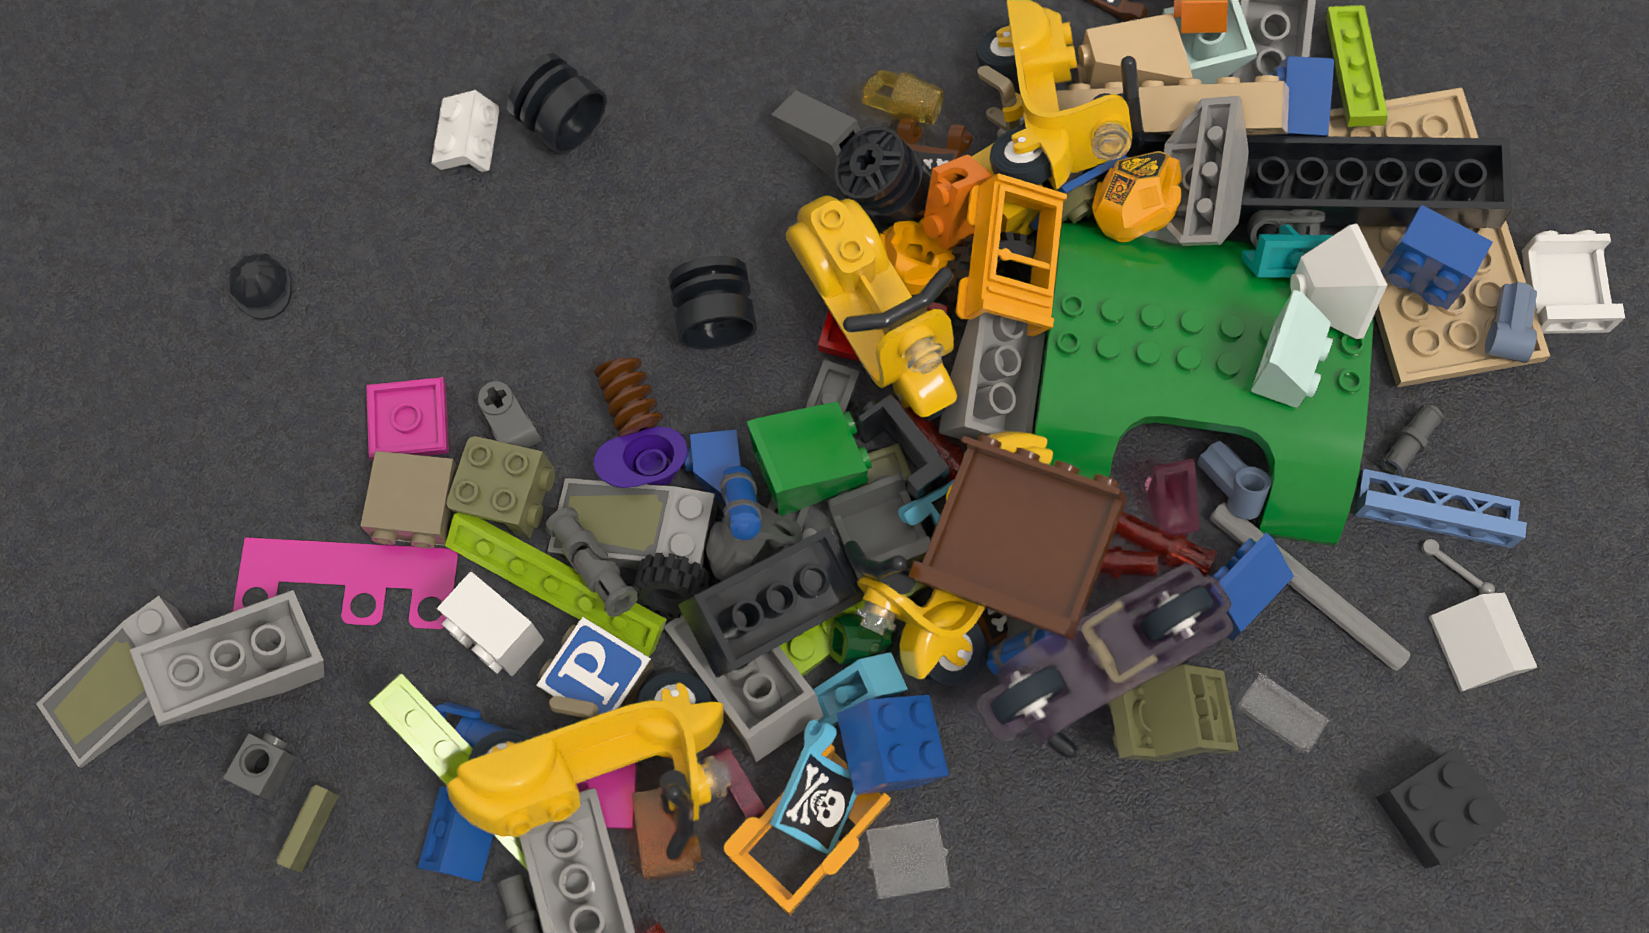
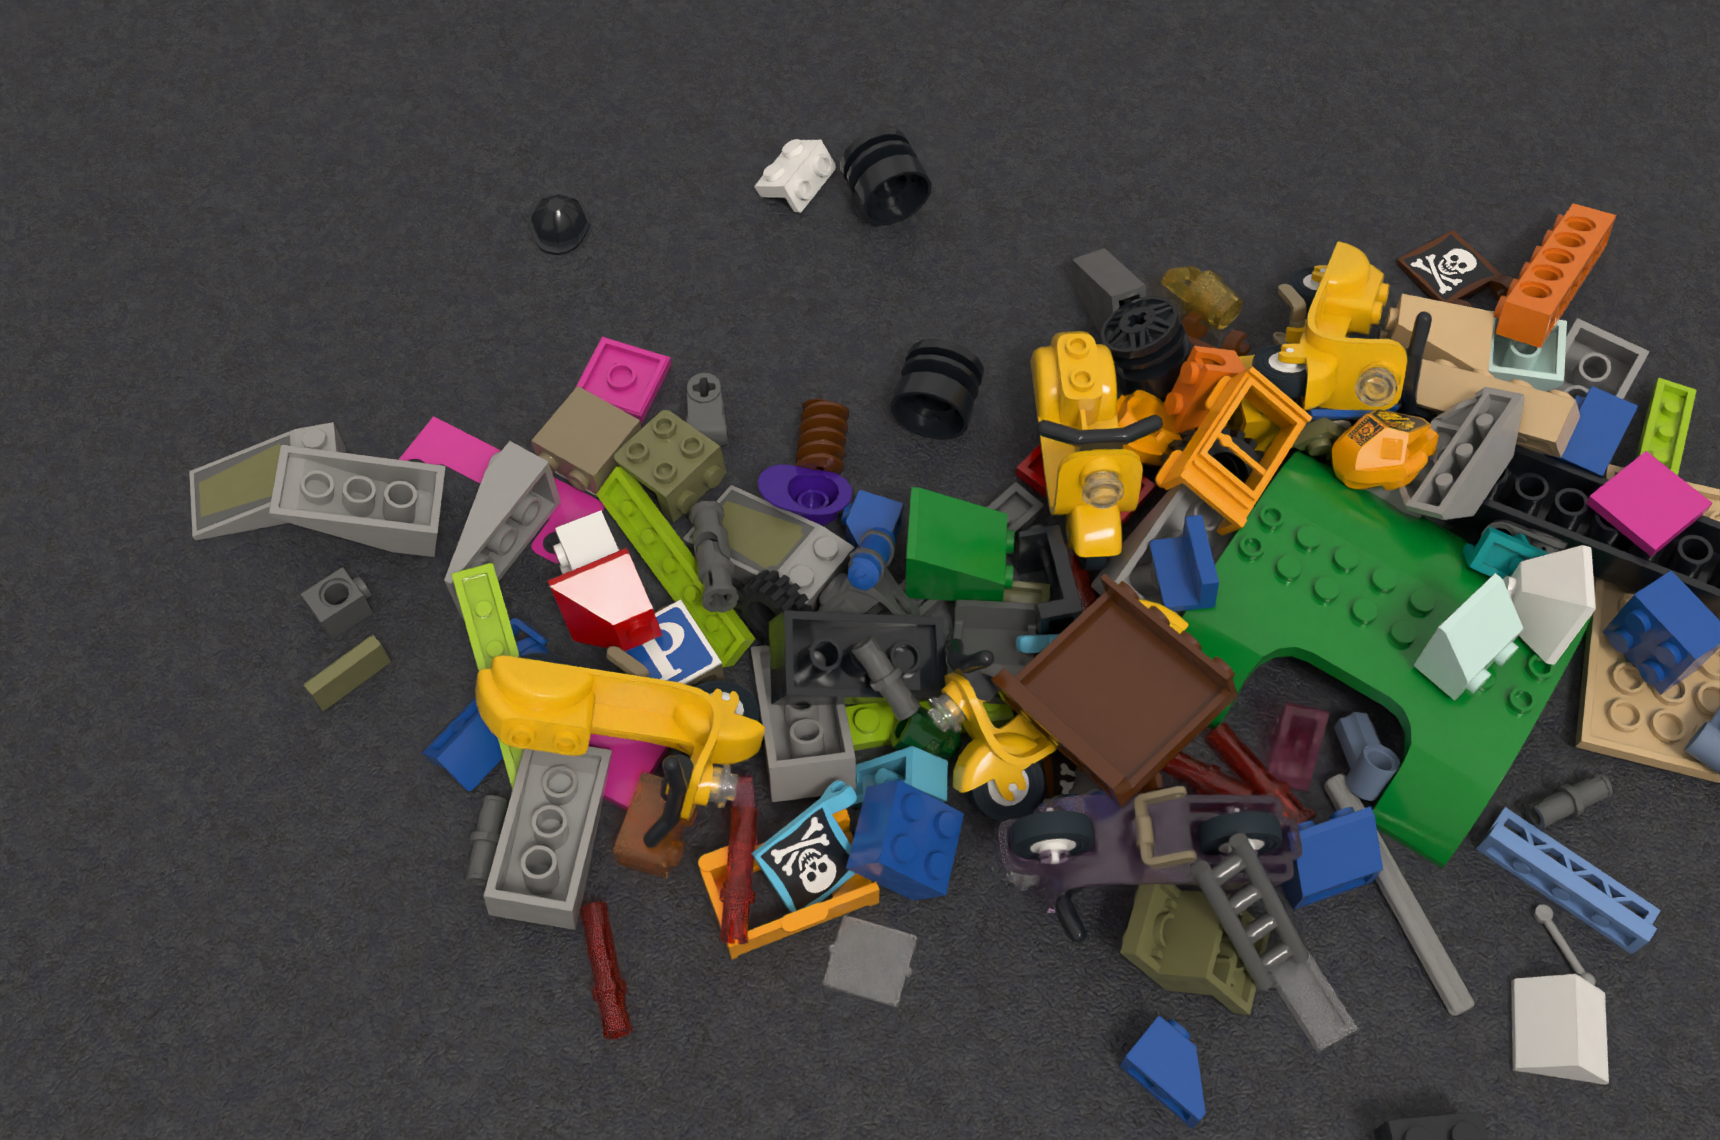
camera: 25 degrees right, 10 degrees down
none -> light grey slope [444,441,561,619]
none -> slope [548,548,663,652]
none -> clear red pin [719,806,759,944]
none -> dark grey pin [851,635,921,721]
none -> blue slope [1119,1015,1206,1129]
none -> blue panel [1149,515,1219,611]
none -> dark grey bar [1191,833,1309,990]
none -> dark pink tile [1586,451,1712,557]

